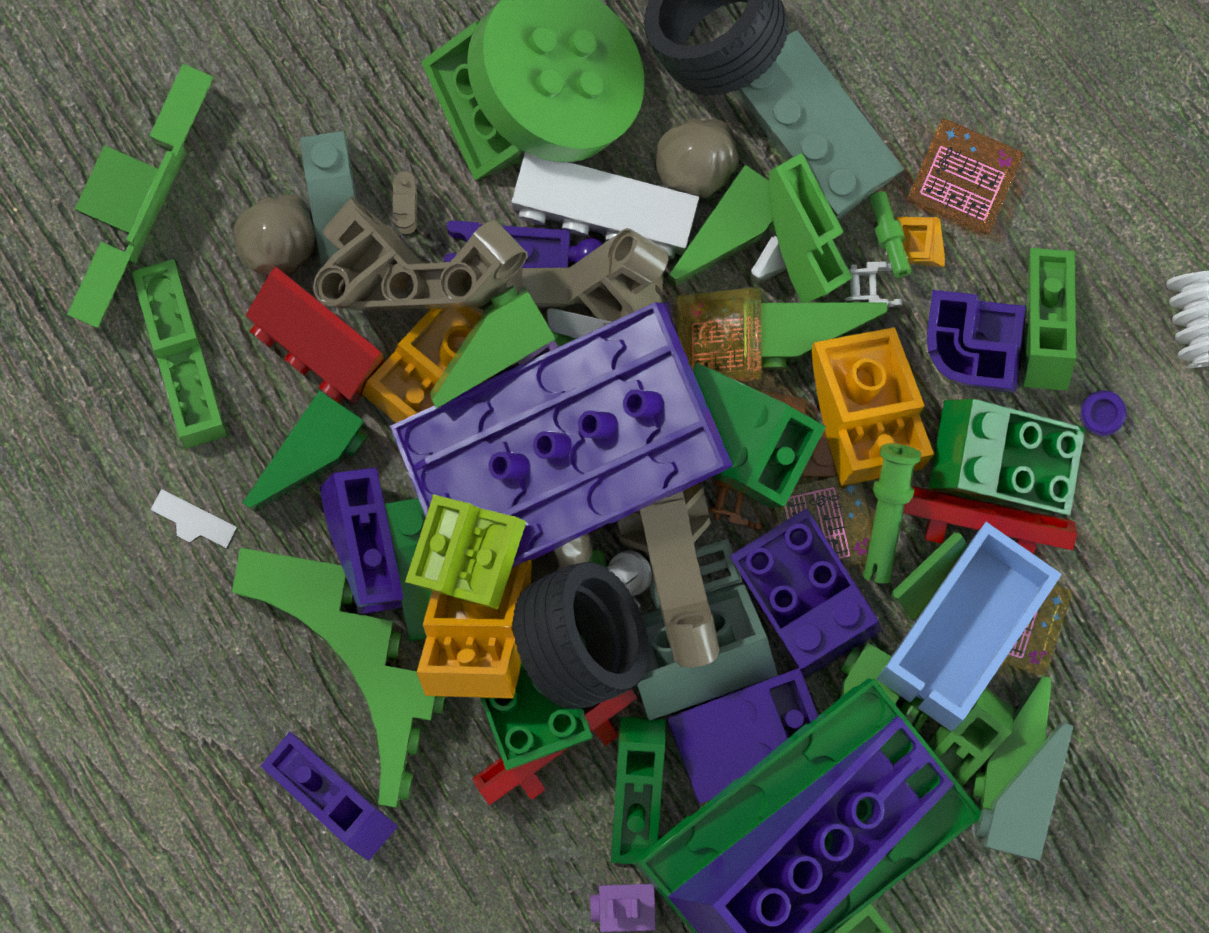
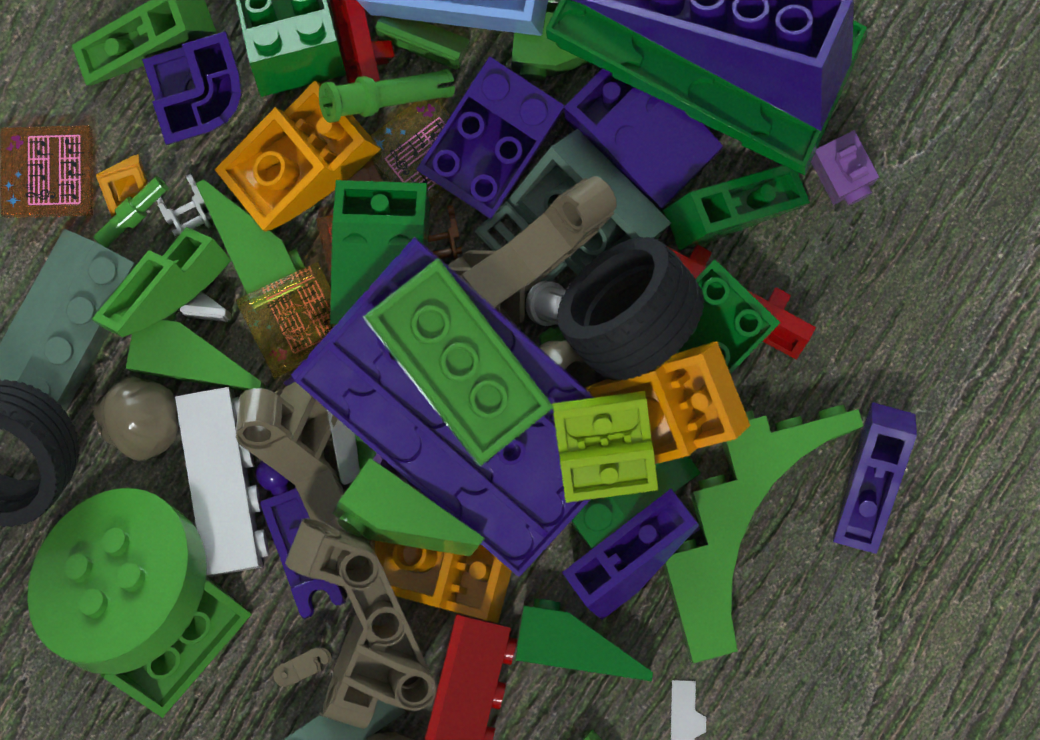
camera: 115 degrees left, 0 degrees up
none -> bright green tile [363,258,554,466]

